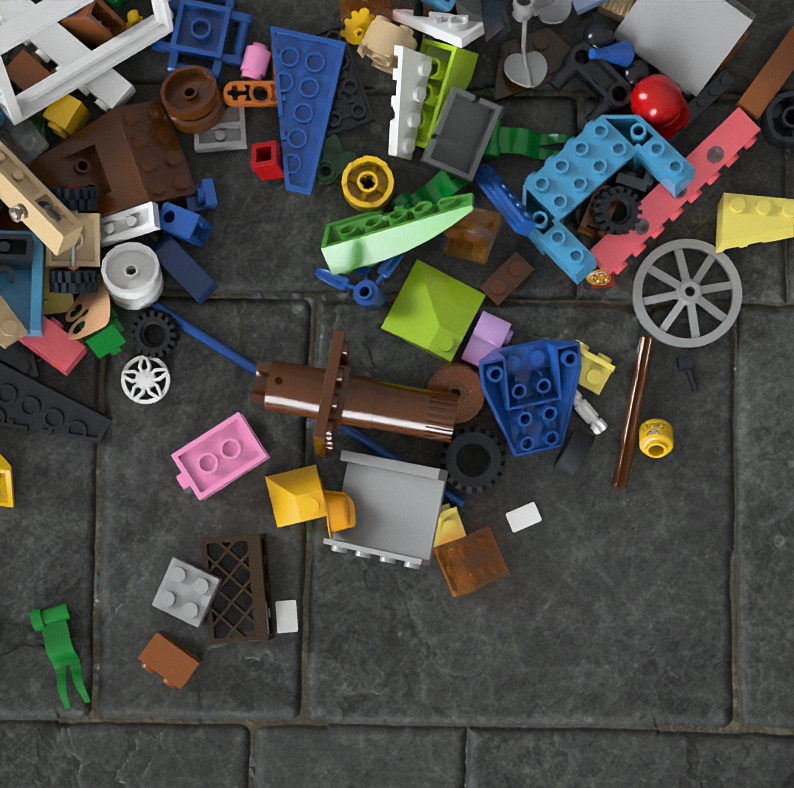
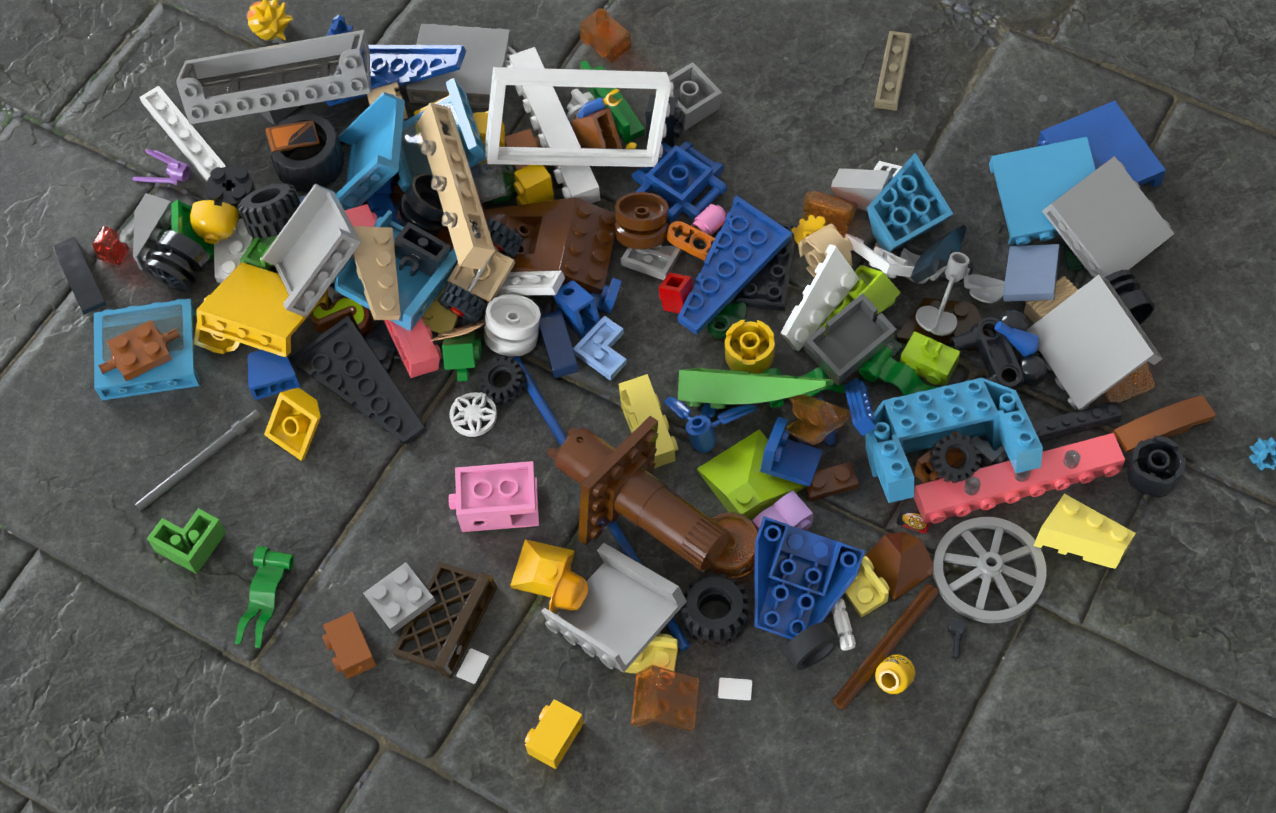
camera: 35 degrees right, 25 degrees down
red tile [630,74,690,139] -> none
none -> yellow brick [525,699,584,769]
none -> light blue plate [573,316,627,381]
none -> light yellow wedge [619,374,678,468]
none -> blue bracket [760,417,823,486]
none -> reddish brown slope [866,531,934,601]
none -> lime brick [900,331,960,386]

